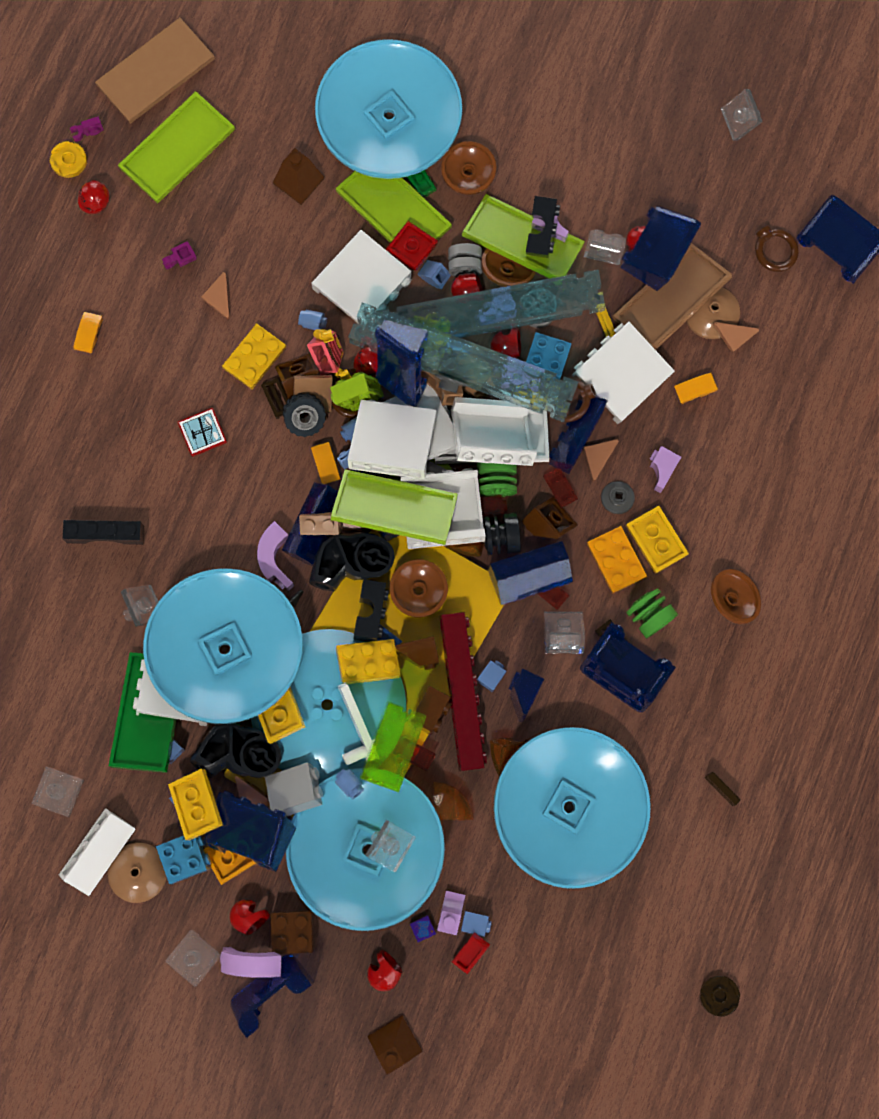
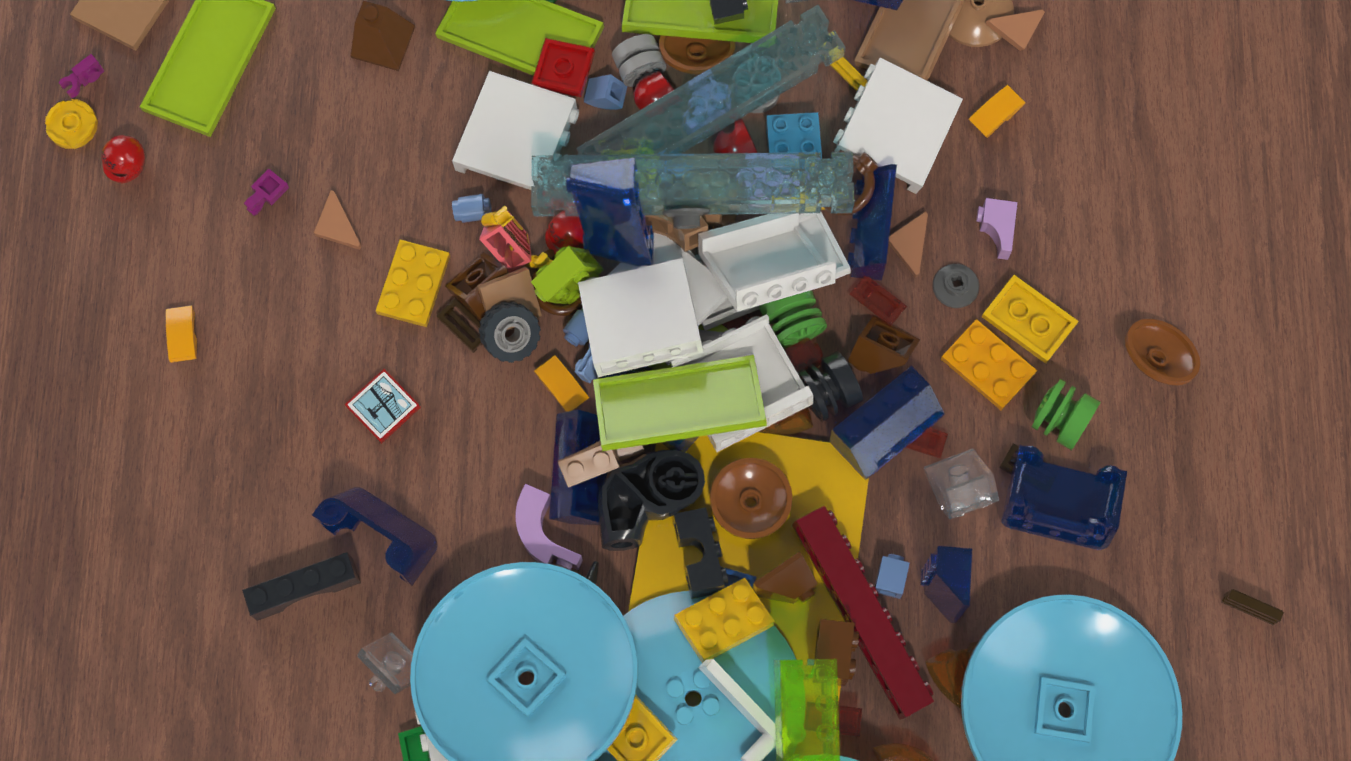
camera: 15 degrees left, 5 degrees down
none -> clear blue windscreen [312,487,437,586]

